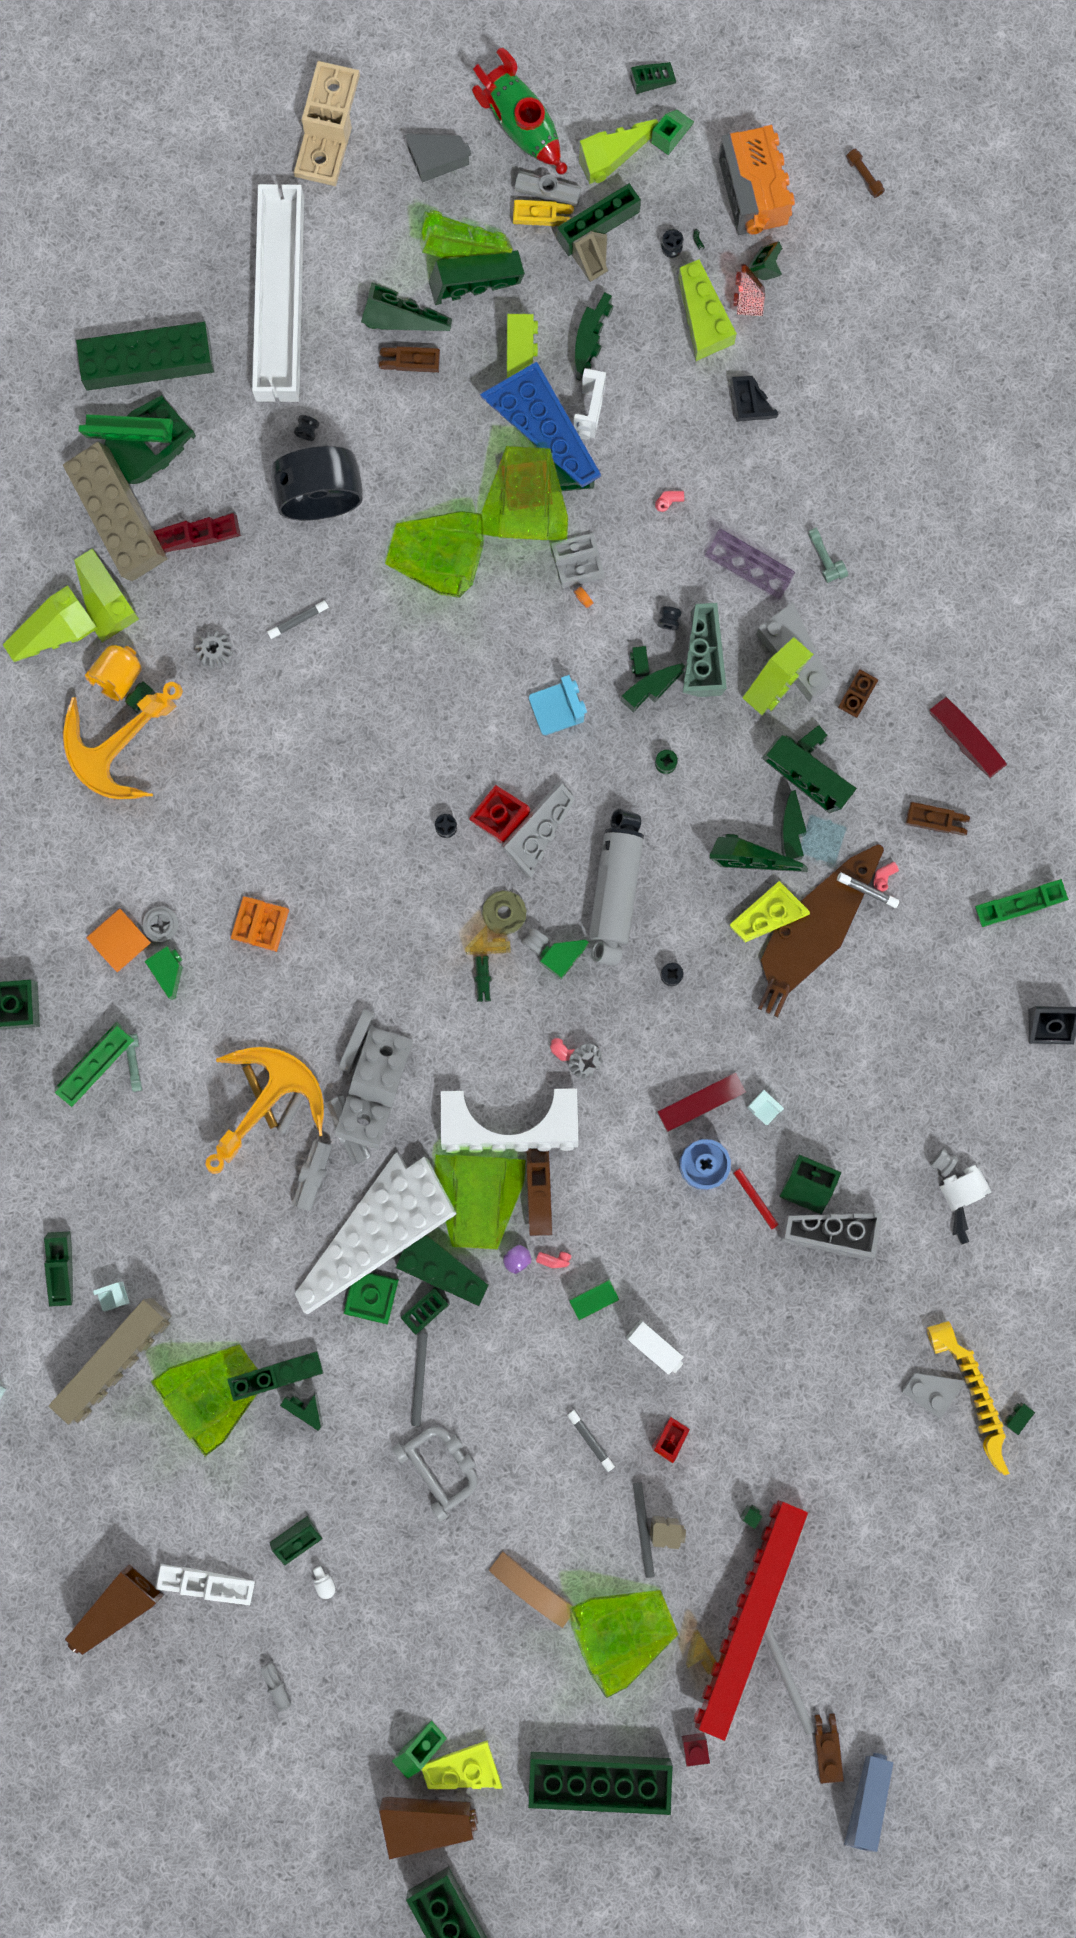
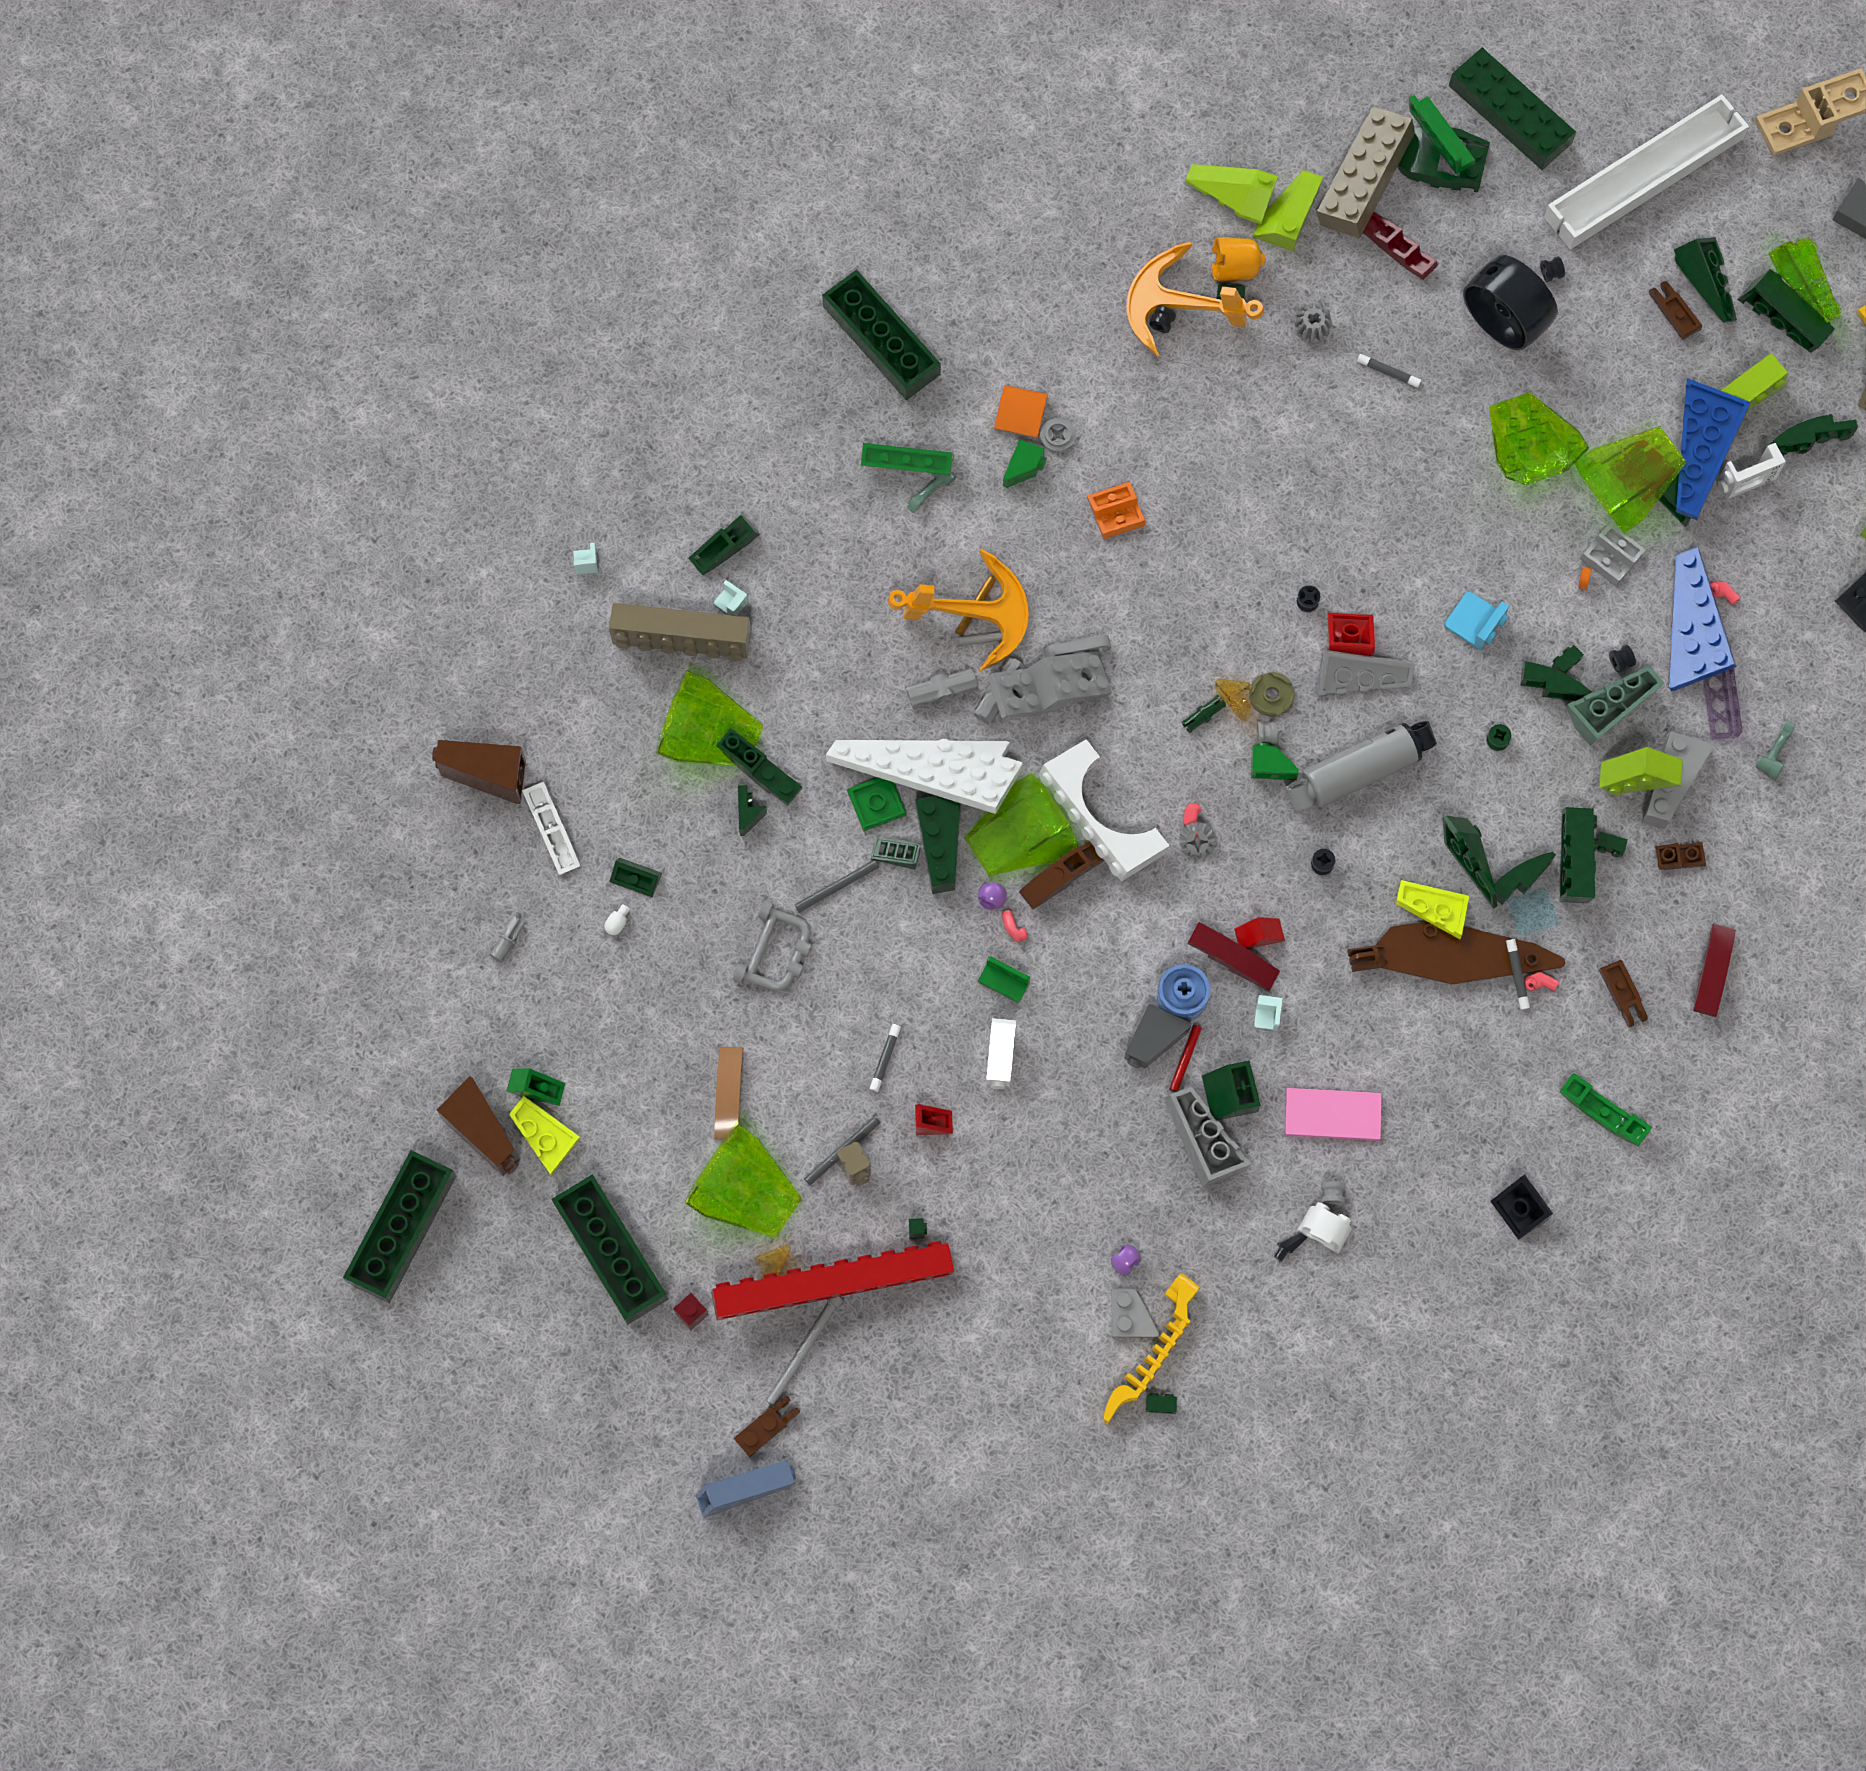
camera: 55 degrees right, 10 degrees down
none -> medium lavender piece [1111,1245,1141,1275]
none -> dark grey slope [1124,1004,1192,1069]
none -> black wheel [1149,306,1176,333]
none -> red slope [1234,917,1285,949]
none -> bright pink tile [1285,1088,1381,1141]
none -> wing [1669,547,1737,691]

